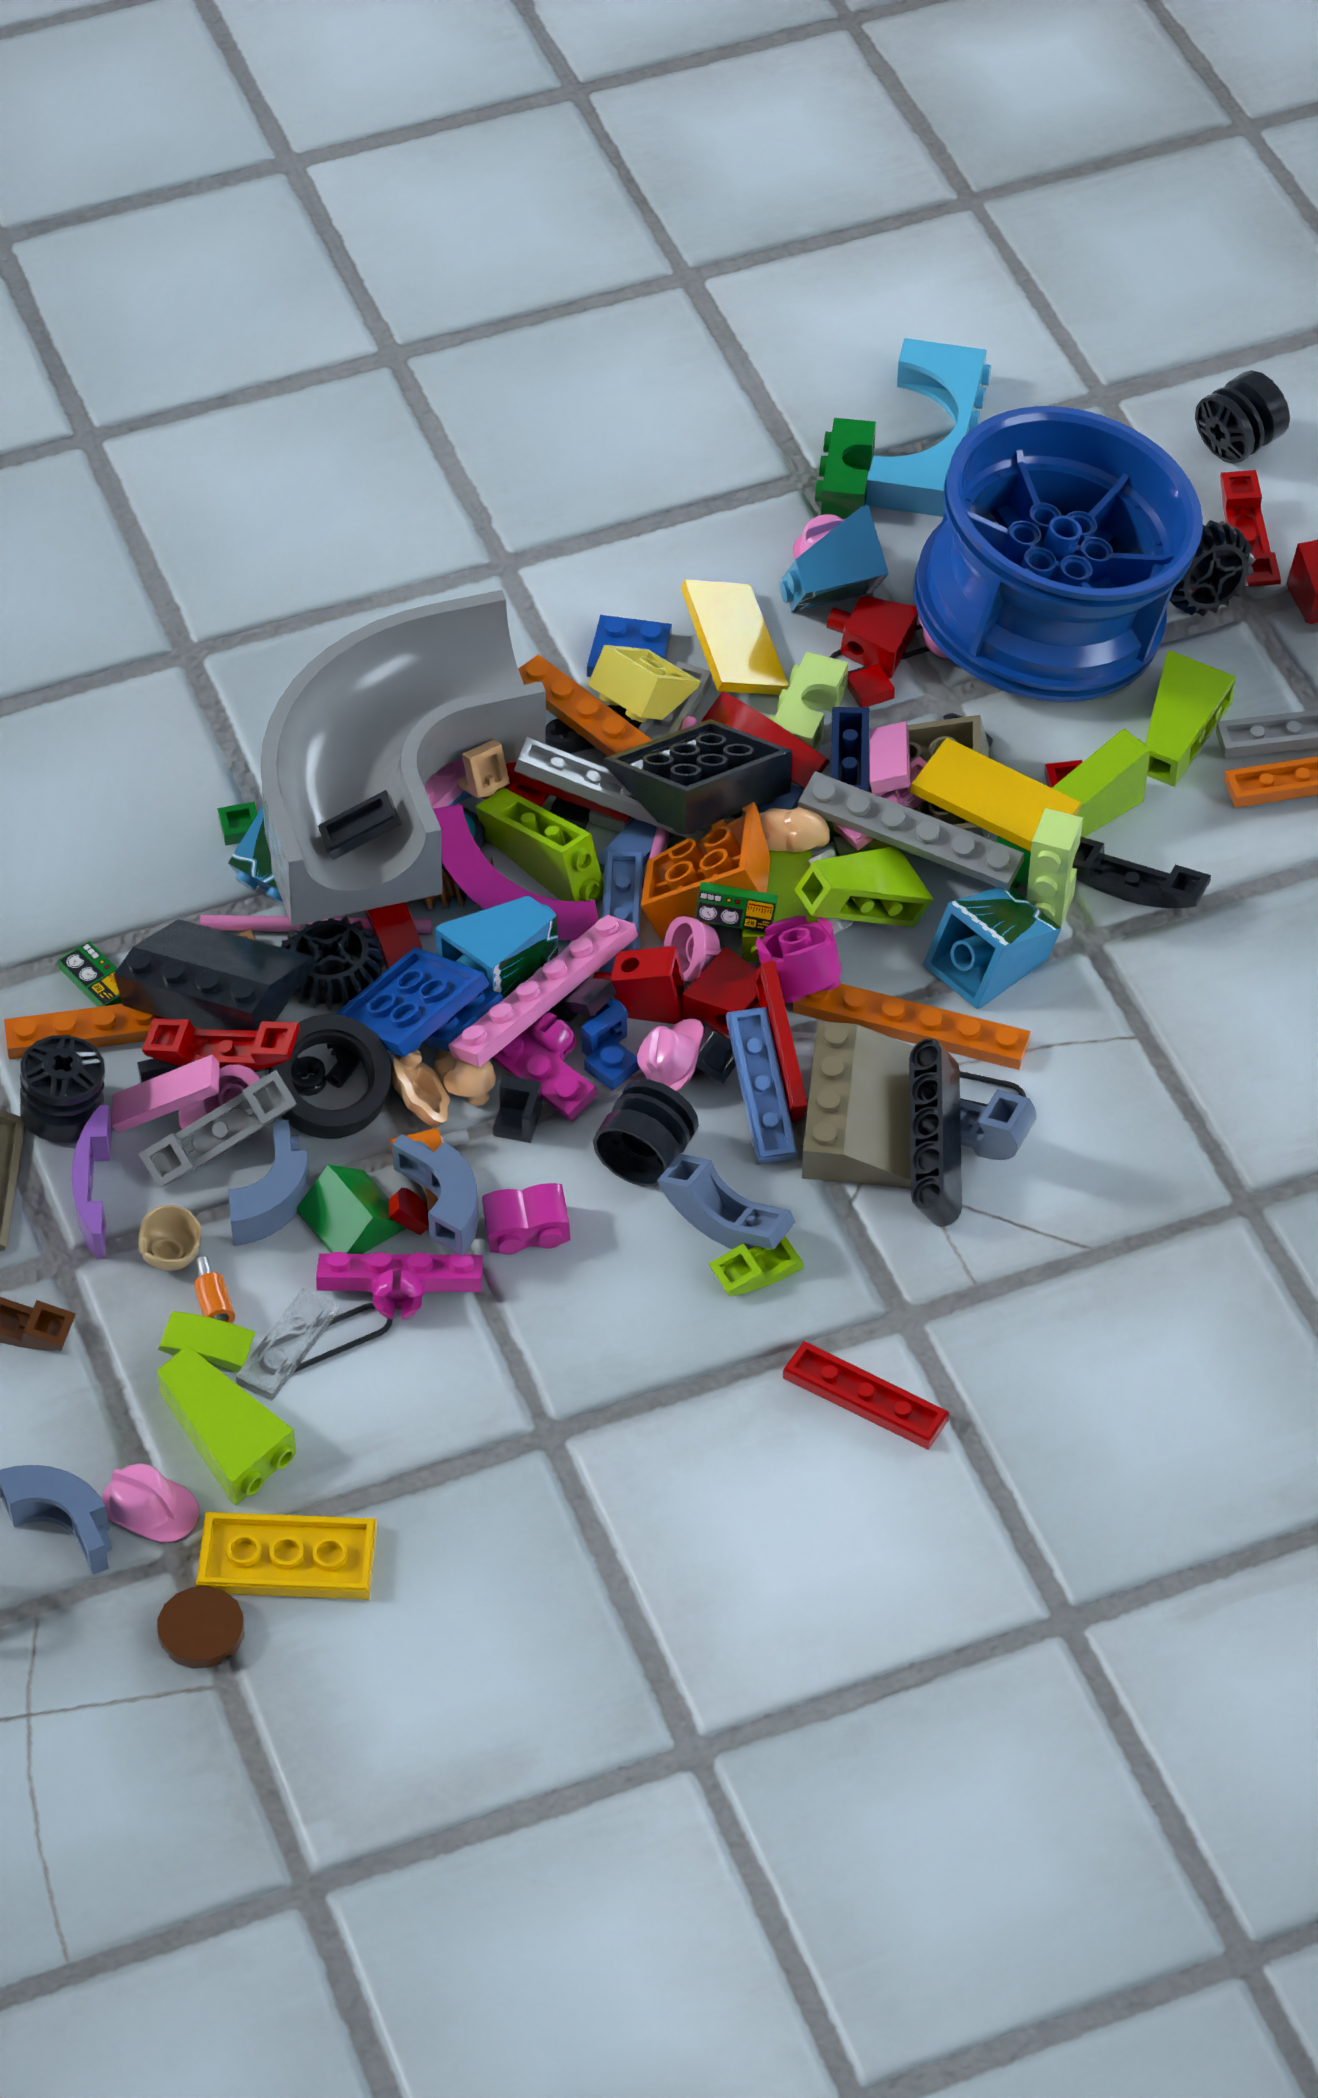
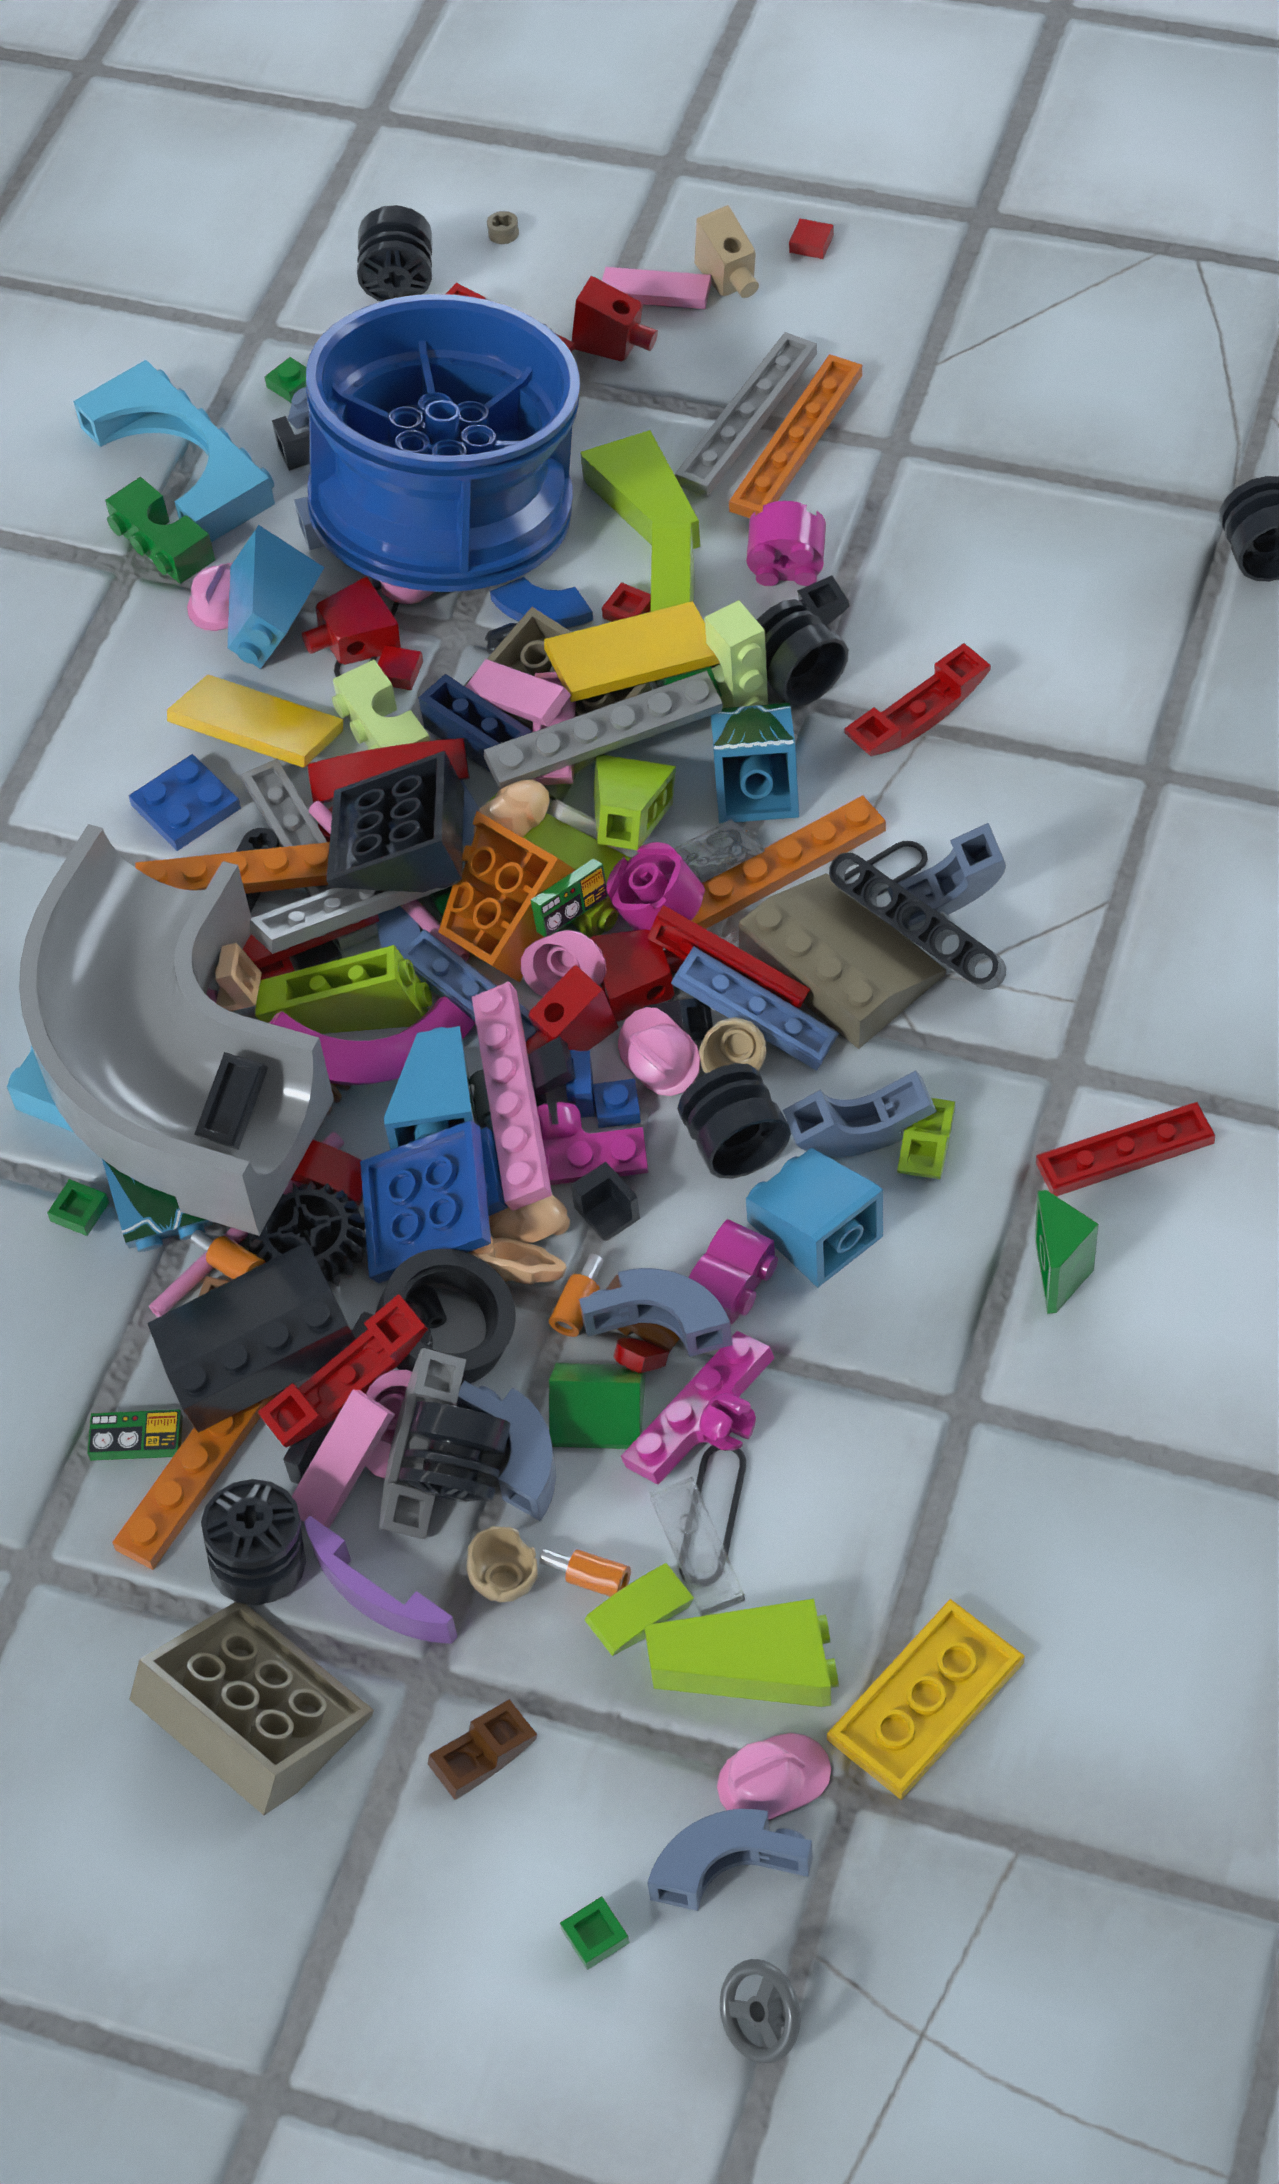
camera: 45 degrees left, 5 degrees up
reddish brown tile [157,1586,244,1669] -> none
light yellow slope [588,645,701,722] -> none
none -> orange piece [191,1230,266,1280]
none -> black wheel [399,1401,511,1502]
none -> blue tile [490,577,593,628]
none -> clear piece [674,819,764,882]
none -> tan hair [699,1017,767,1073]
none -> dark pink brick [746,501,826,586]
none -> dark azure slope [746,1148,883,1288]
none -> black wheel [757,599,849,707]
none -> red slope [844,643,991,756]
none -> green slope [1034,1190,1099,1314]

